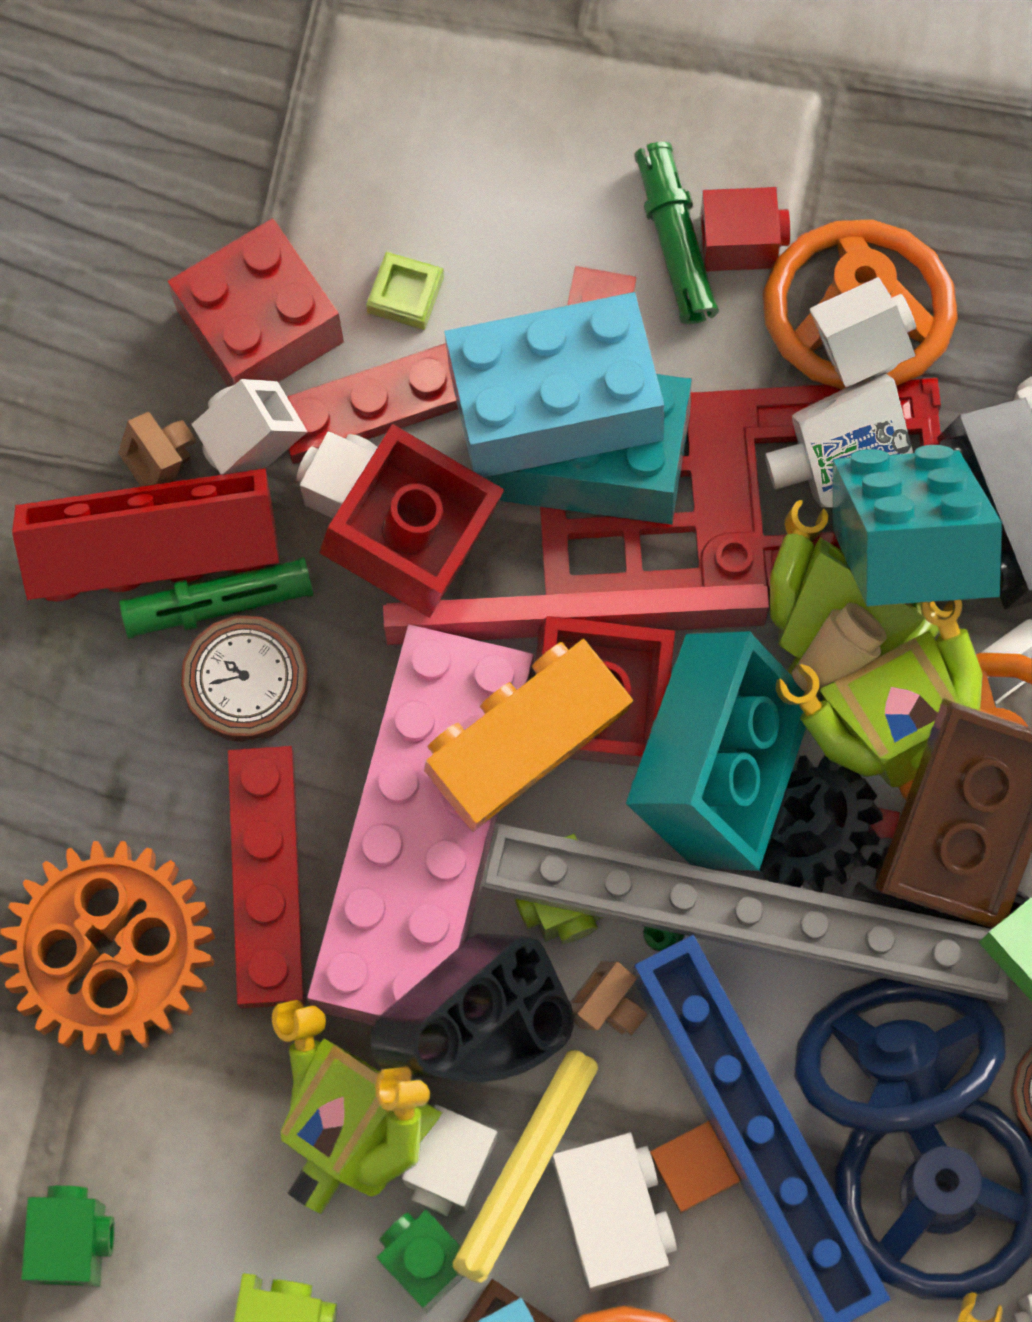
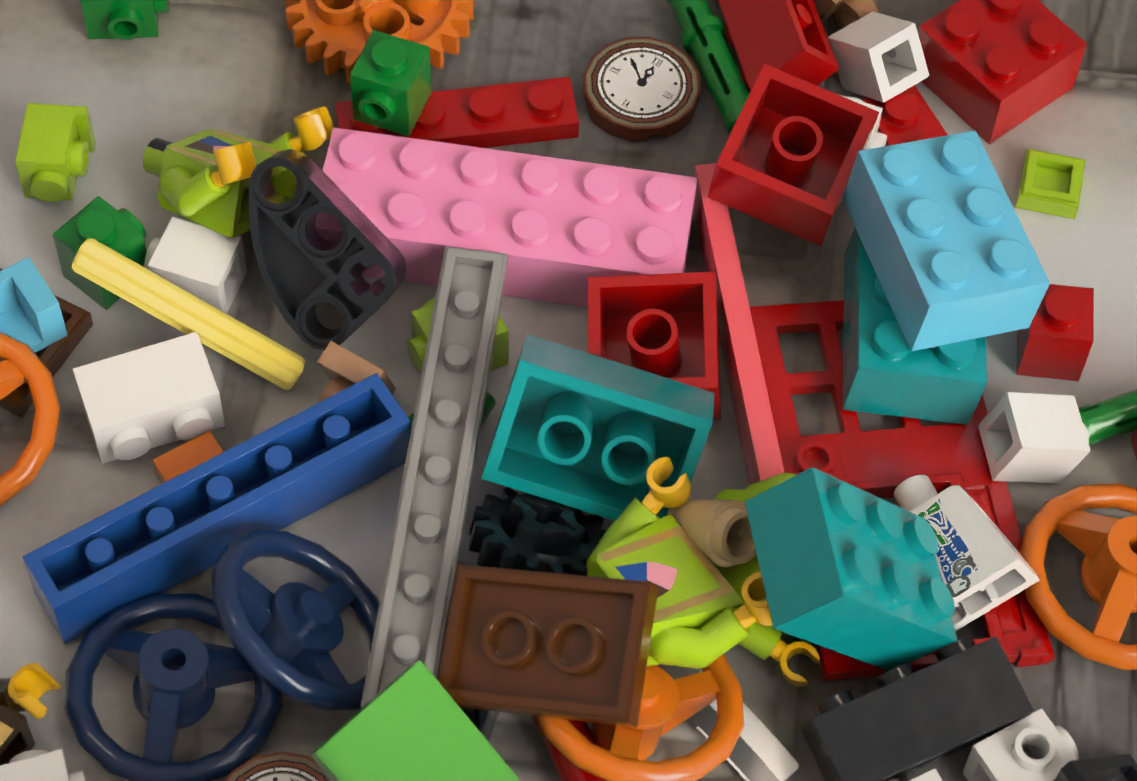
camera: 80 degrees right, 15 degrees down
light orange brick [424,638,634,832] -> none
white brick [809,277,917,387] -> none
none -> green brick [350,30,432,137]
none -> white brick [978,392,1091,484]

